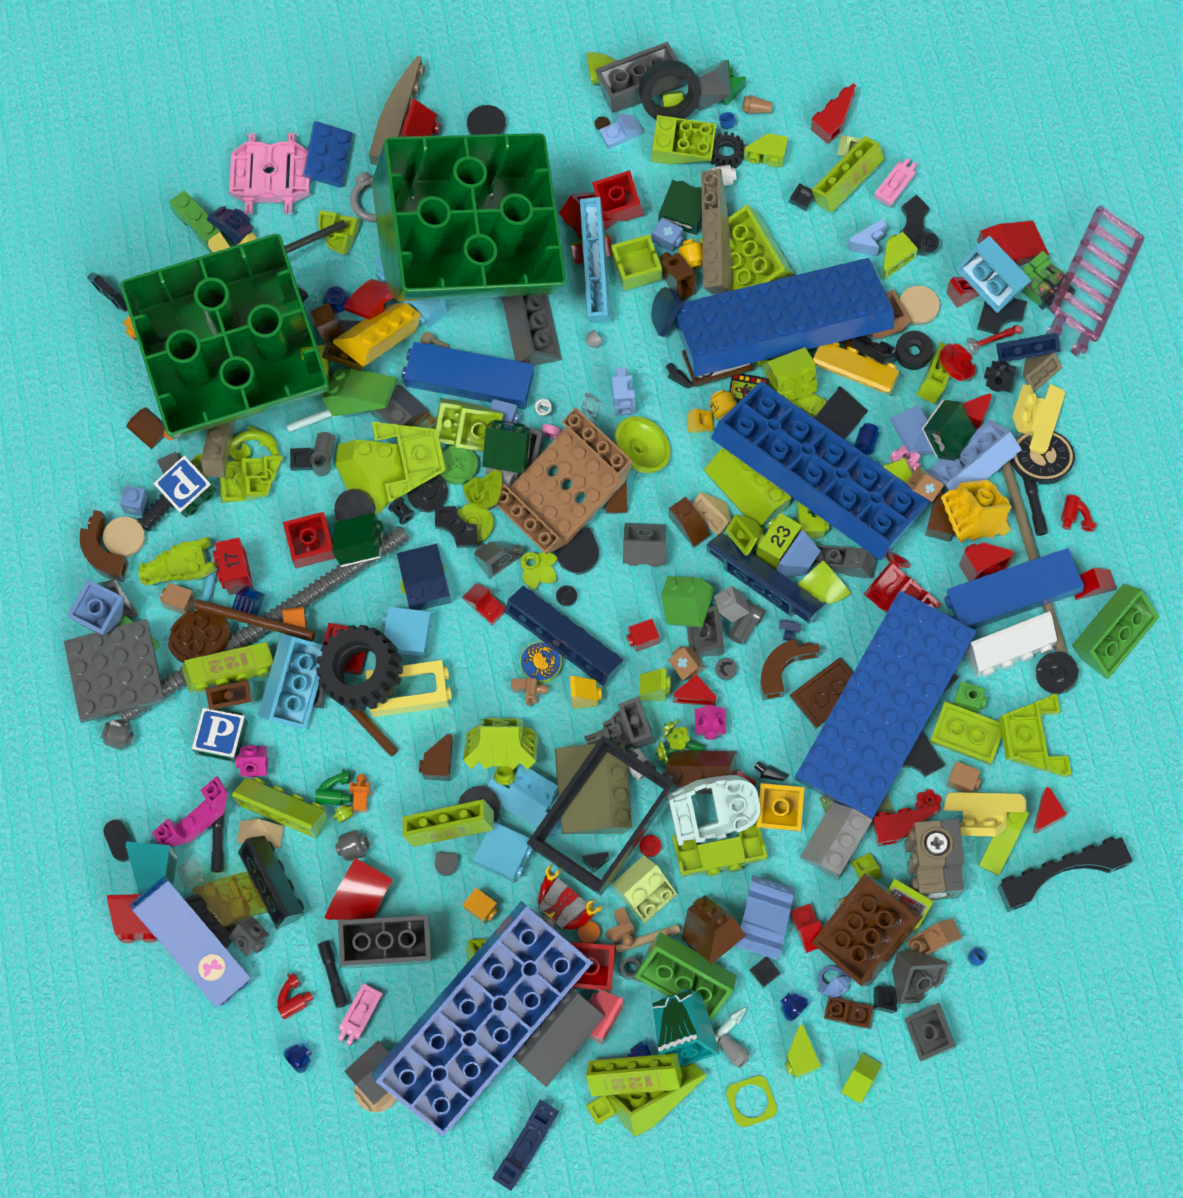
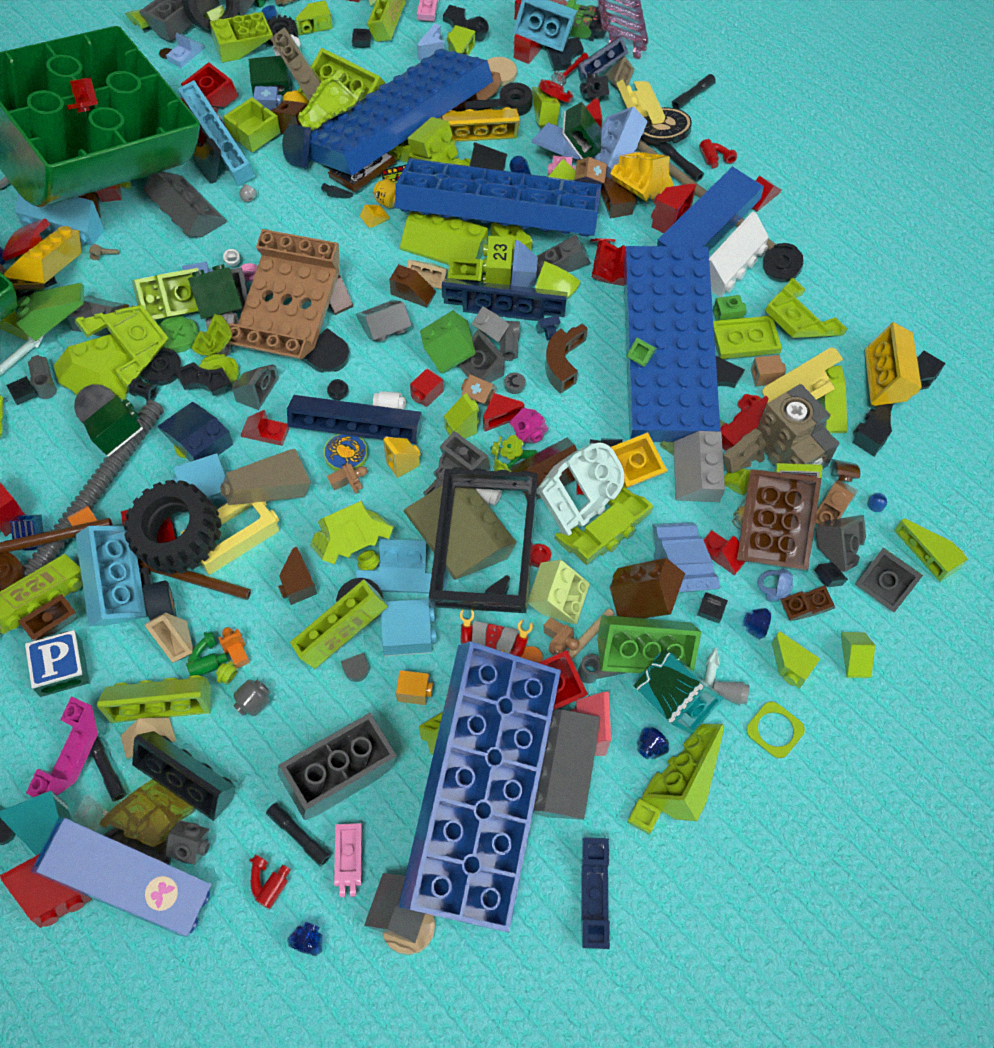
camera: 35 degrees left, 10 degrees down
dark pink brick [235,745,269,778] -> none
red brick [283,512,336,569] -> none
red slope [324,858,393,920] -> none
blue brick [402,342,534,409] -> none
lime plate [520,552,558,590] -> none
lime brick [586,1053,682,1097] -> none
light blue hips [612,367,635,416] -> none
lime dish [614,416,670,473] -> none
reddish brown tile [789,657,853,729] -> none
red slope [1033,787,1067,834] -> none
bright green slope [1072,584,1159,679] -> none
none -> red bracket [67,78,98,112]
none -> black wheel [143,580,176,620]
none -> tan slope [145,613,193,663]
none -> black tile [193,138,221,183]
none -> dark tan slope [220,449,311,505]
none -> lime animal [298,69,365,131]
none -> white brick [373,391,406,409]
none -> bright green slope [626,338,657,367]
none -> black piece [672,74,716,109]
none -> dark tan wing [724,428,765,473]
none -> slope [830,459,861,482]
none -> yellow slope [865,322,922,406]
none -> lime slope [894,518,968,582]

